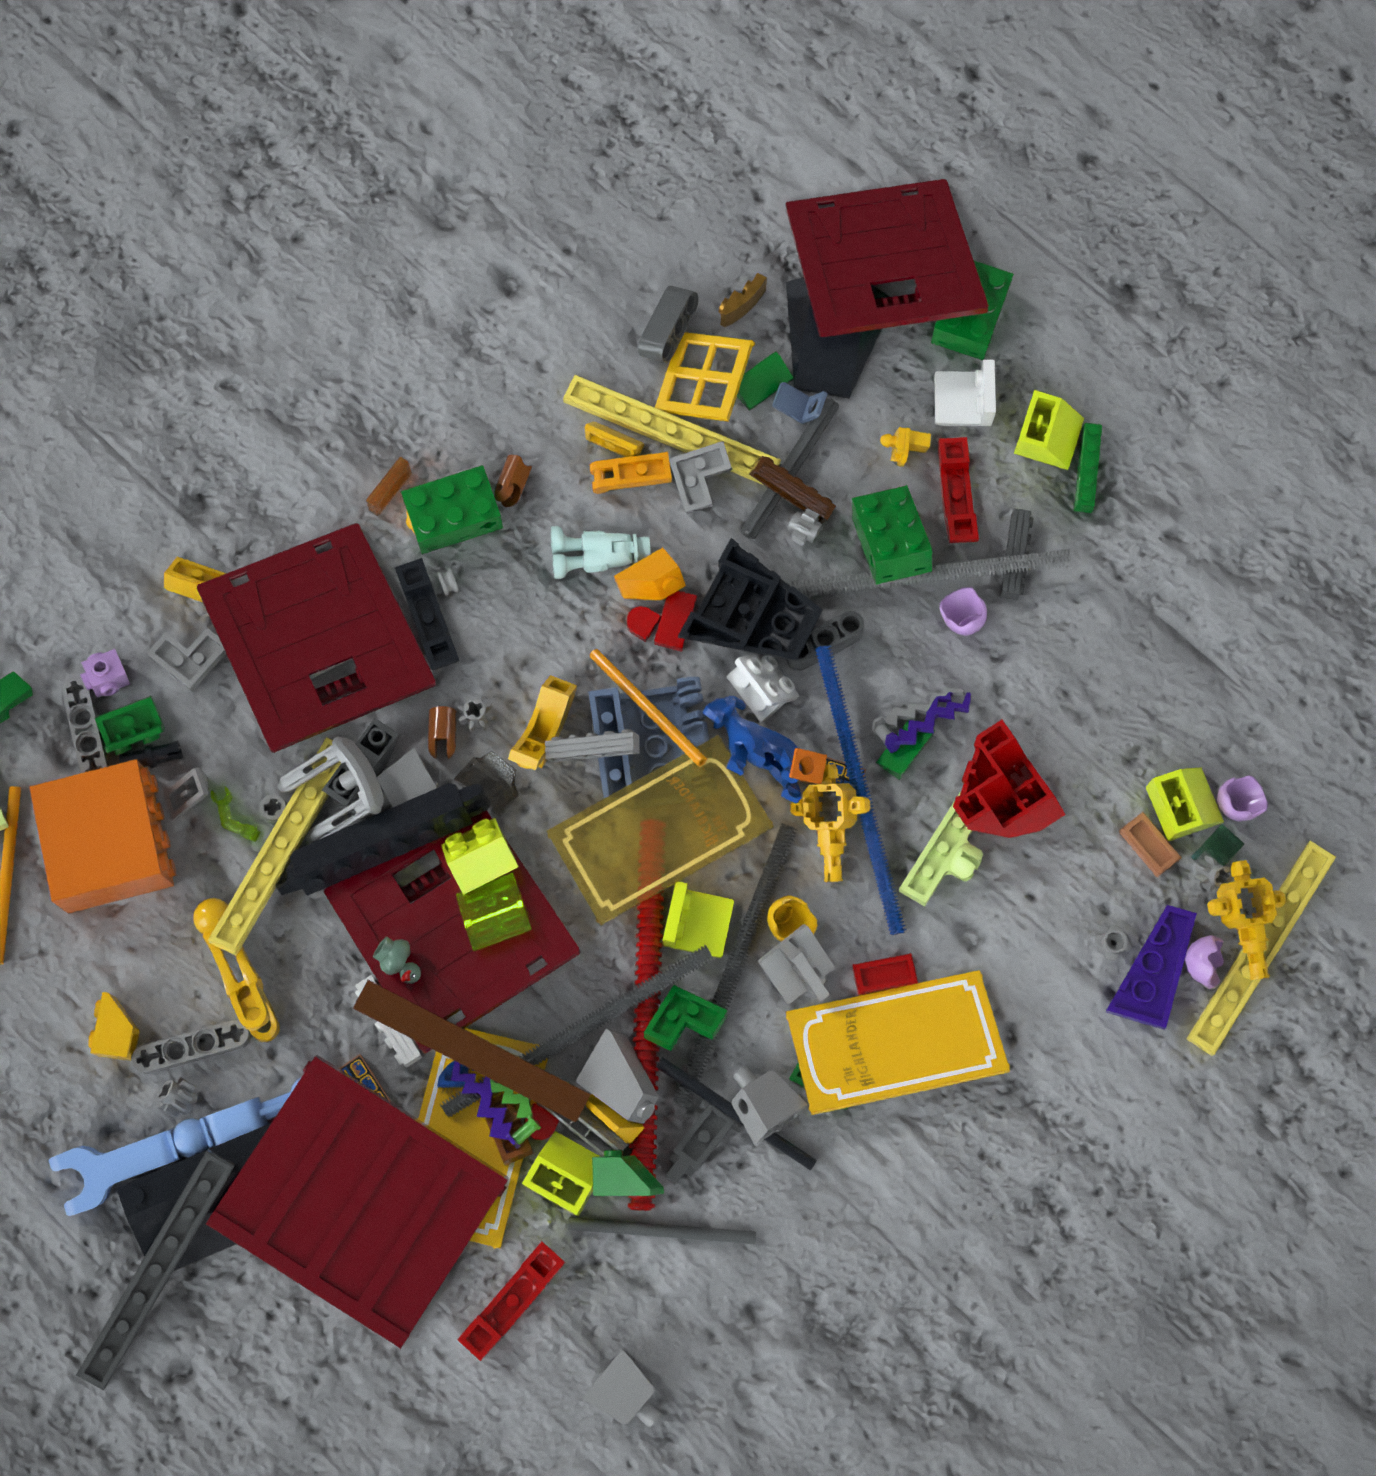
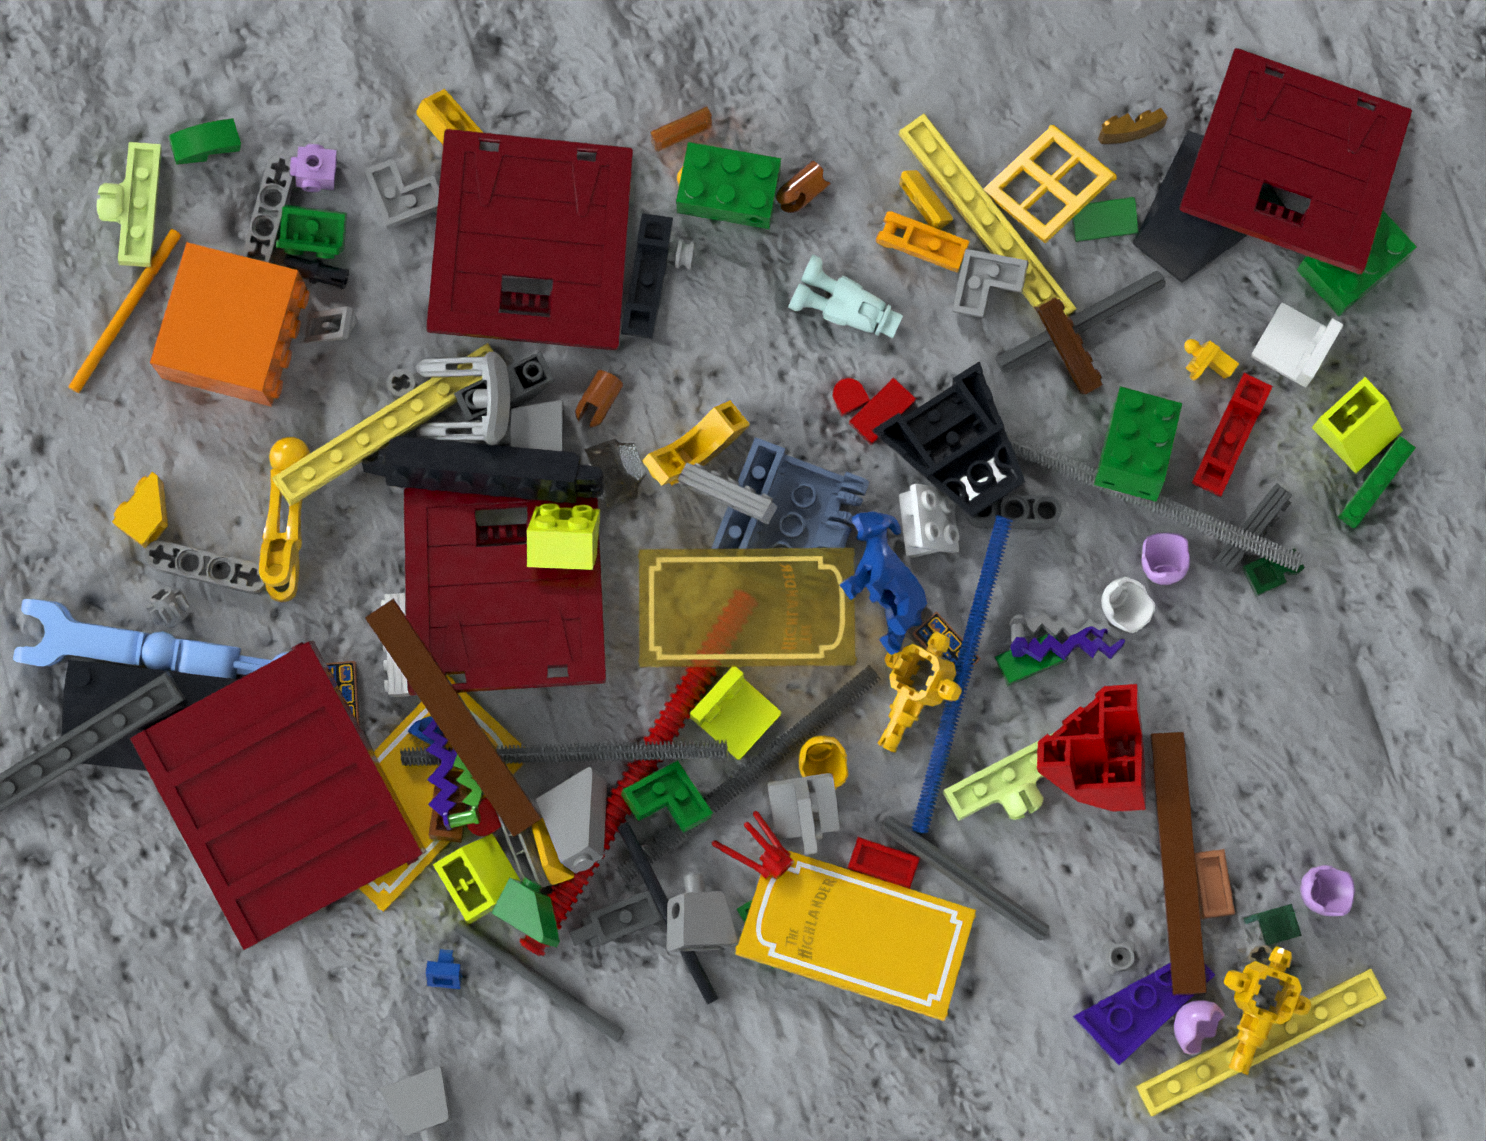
camera: 30 degrees right, 5 degrees up
clear neon green arm [210,786,261,842] -> none
sand green animal [373,937,421,984] -> none
clear neon green slope [456,873,532,951] -> none
light grey gear [457,694,494,732] -> none
red slope [457,1241,566,1361] -> none
light orange piece [590,649,707,767] -> none
light orange slope [614,547,686,600] -> none
dark grey beam [638,286,699,363] -> none
sand blue bracket [772,382,827,424] -> none
light grey gear [787,508,823,546] -> none
orange bracket [789,748,827,784] -> none
neon yellow slope [1146,767,1224,842] -> none
none -> blue tile [426,949,462,989]
none -> red plant [712,811,794,880]
none -> dark grey axle [881,816,1050,940]
none -> white hair [1101,577,1155,633]
none -> reddish brown tile [1150,732,1207,996]
none -> dark green plate [1242,549,1305,597]

